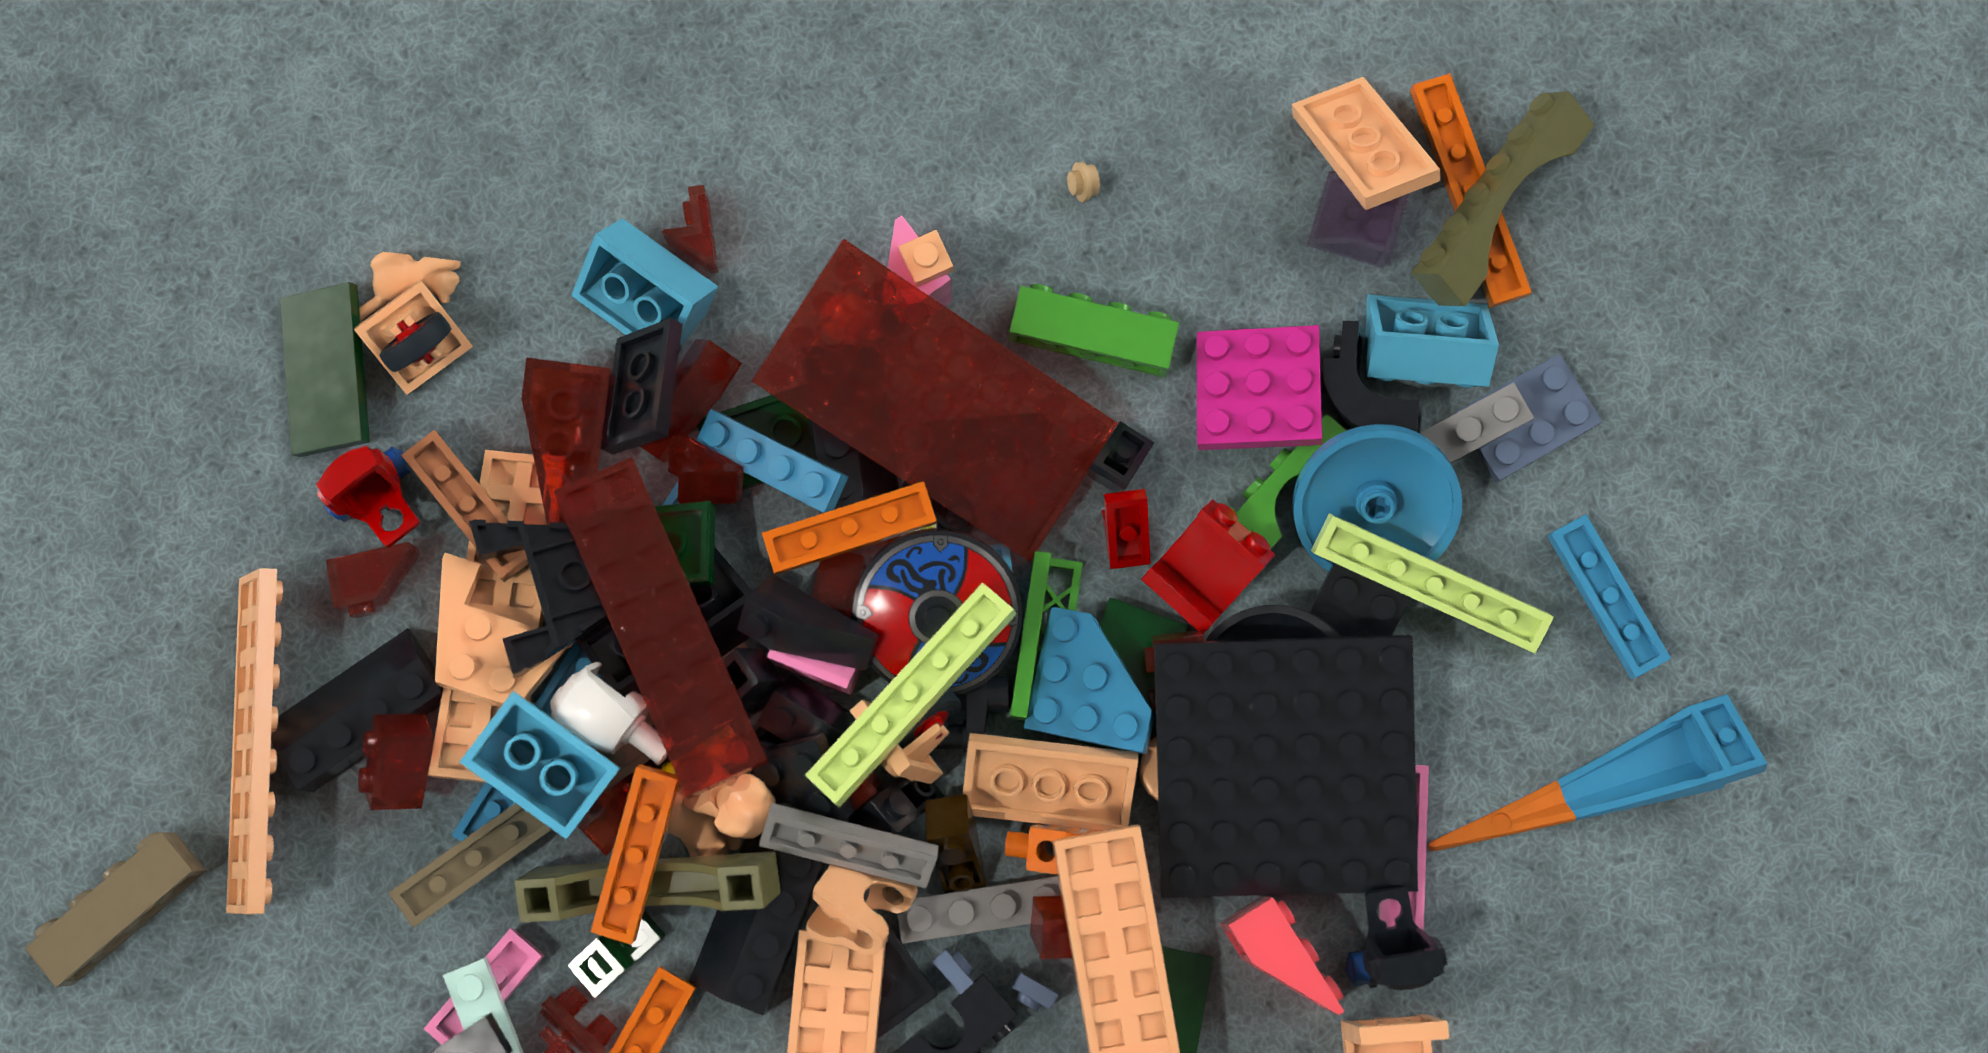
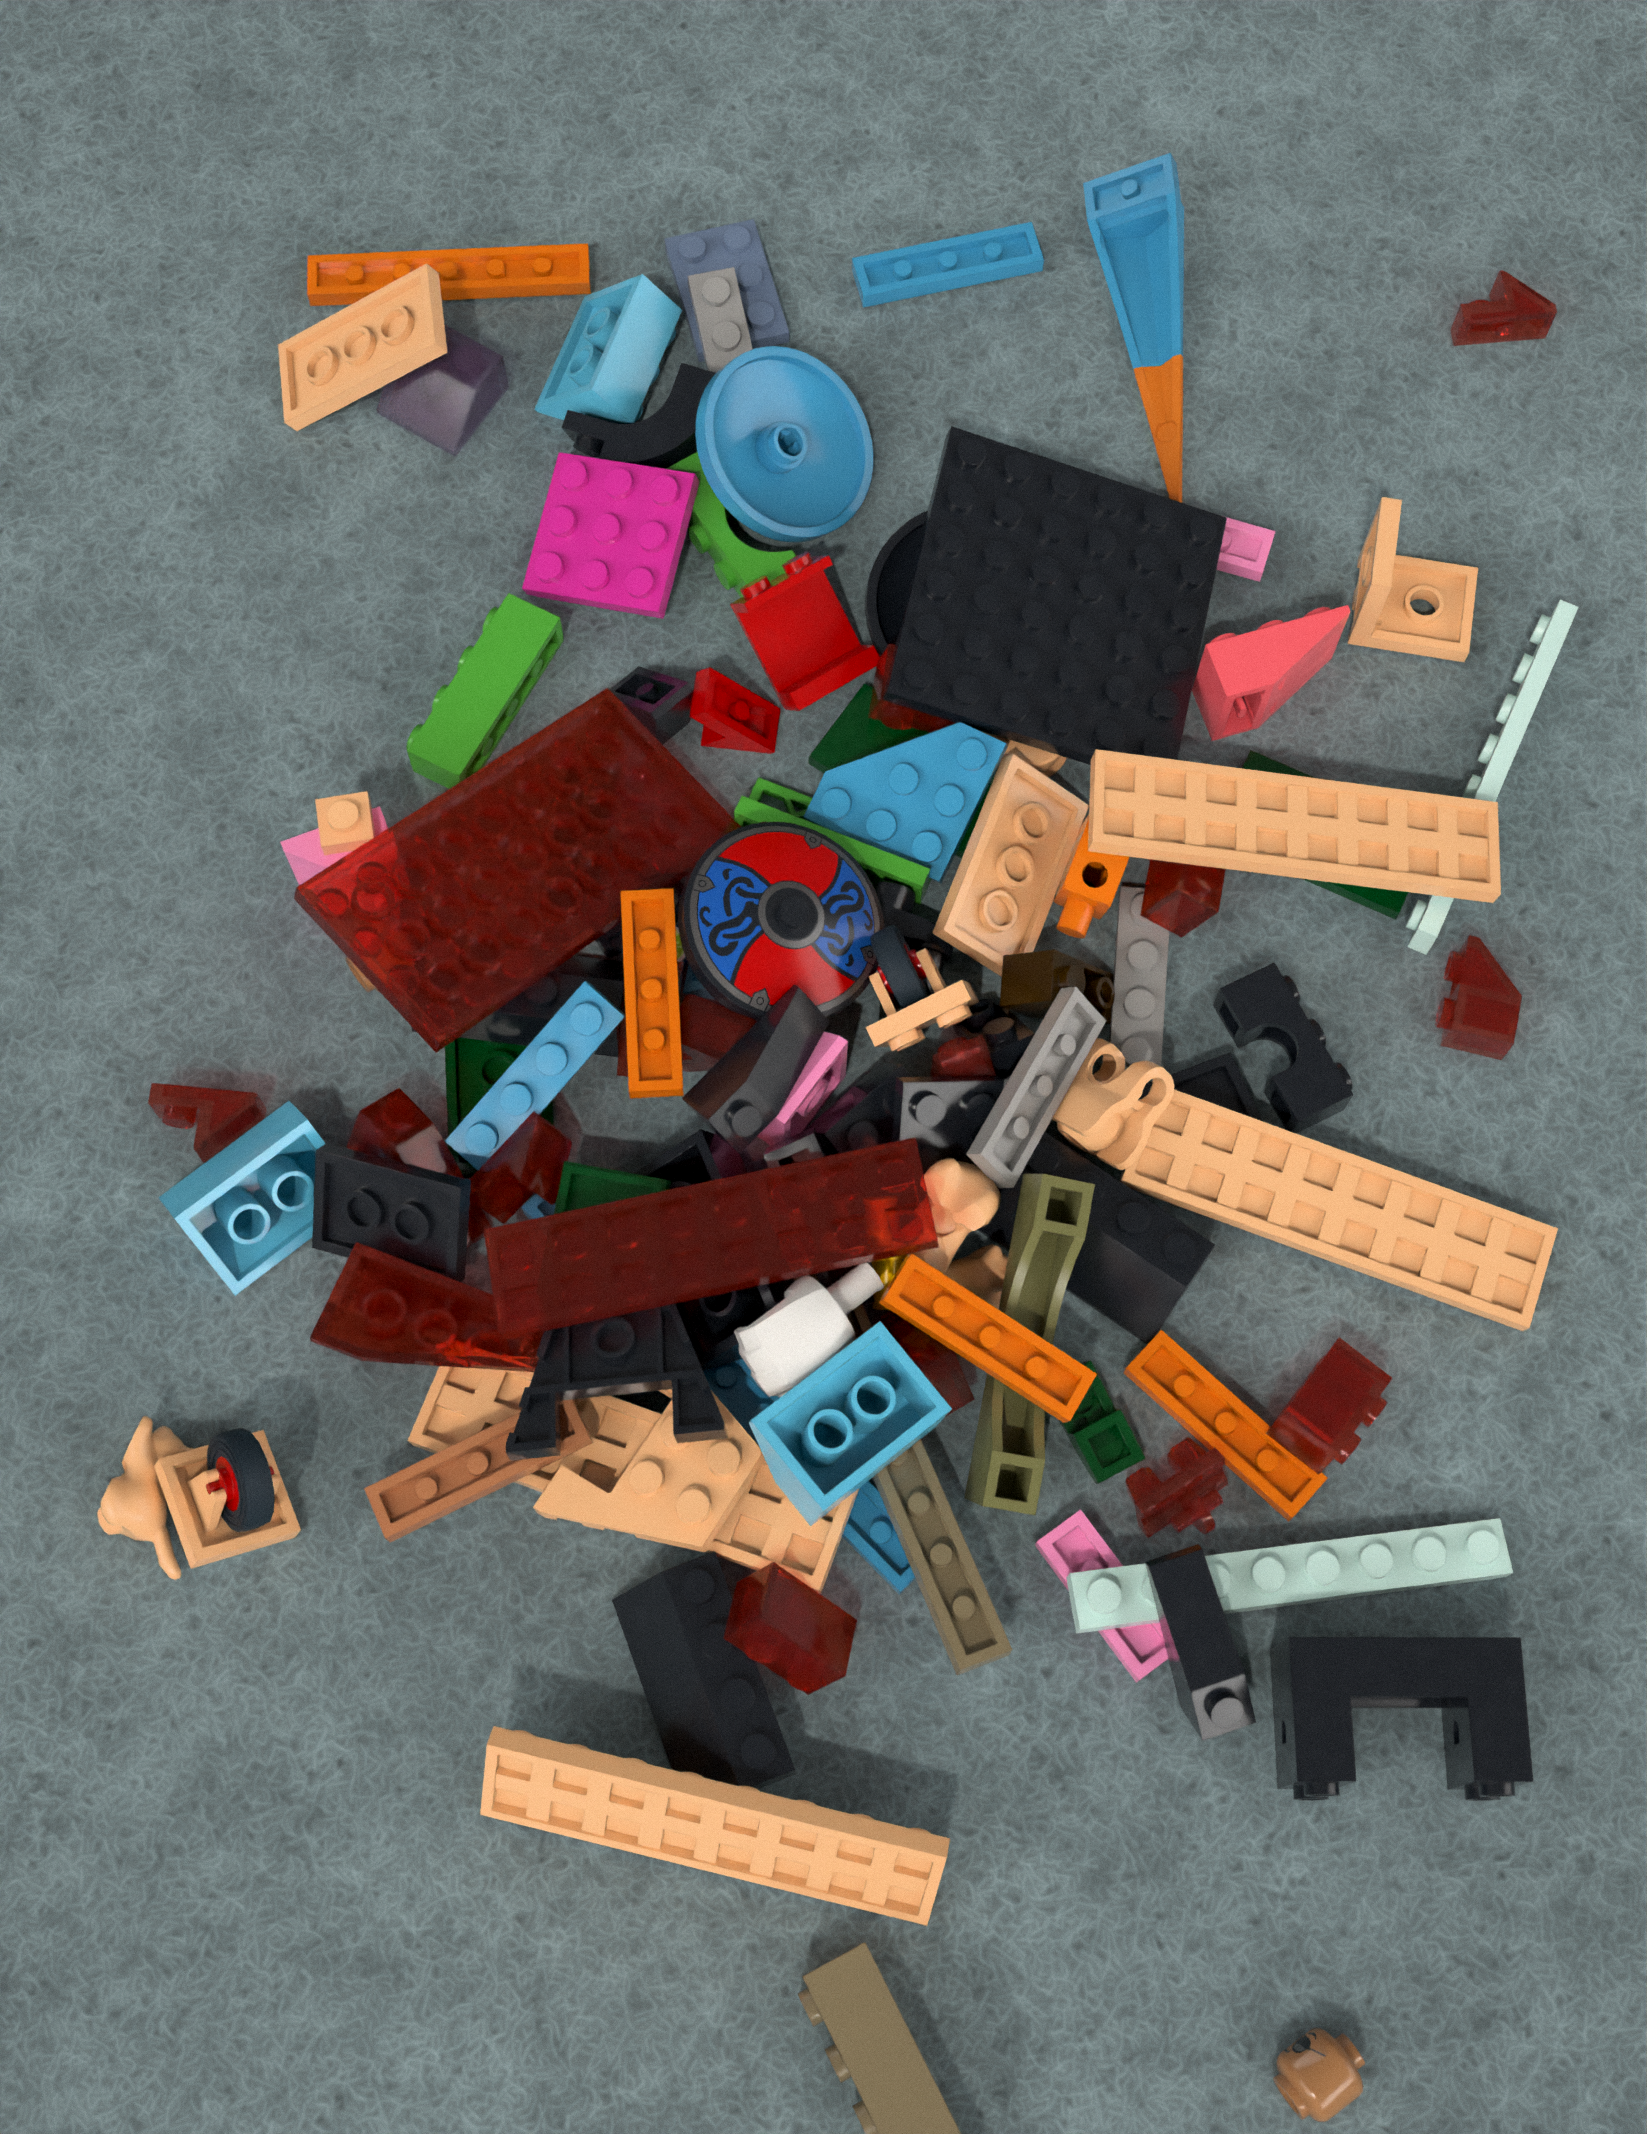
camera: 75 degrees left, 10 degrees down
dark green tile [280,282,370,457] -> none
red piece [316,445,420,548] -> none
clear red slope [326,542,420,618] -> none
yellowish green plate [805,583,1016,807] -> none
sand blue plate [933,949,974,994] -> none
sand blue plate [1012,971,1058,1012] -> none
tan plate [1067,161,1100,202] -> none
black plate [1309,562,1411,637] -> none
yellowish green plate [1311,513,1554,653] -> none
black piece [1345,885,1448,990] -> none
olive arch [1411,91,1594,306] -> none

